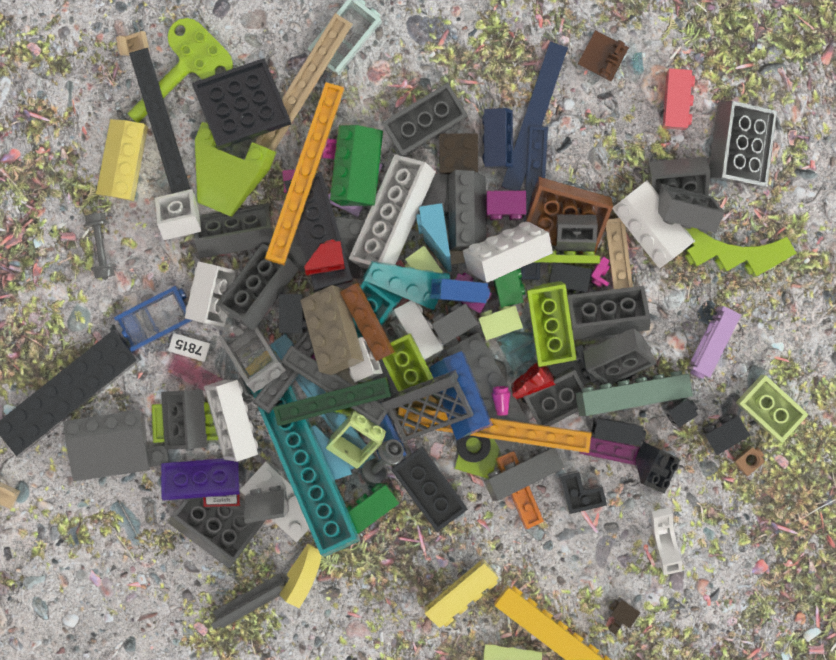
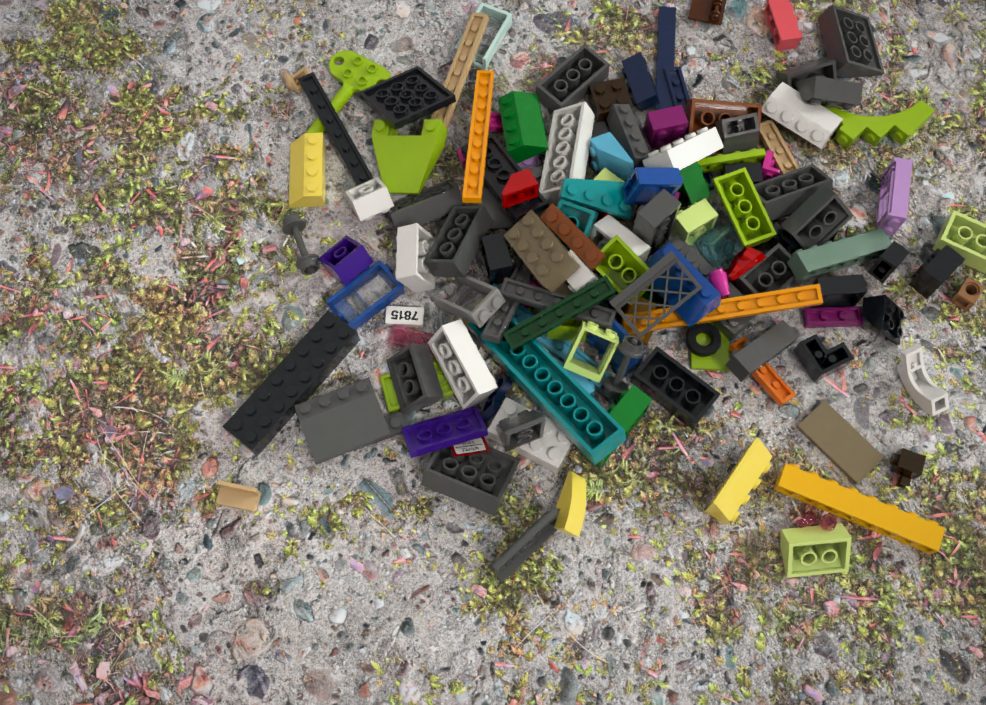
camera: 10 degrees left, 20 degrees down
none -> dark purple brick [318,235,374,286]
none -> dark blue tile [482,373,512,421]
none -> dark tan tile [796,400,884,485]
none -> clear pink piece [797,511,837,531]

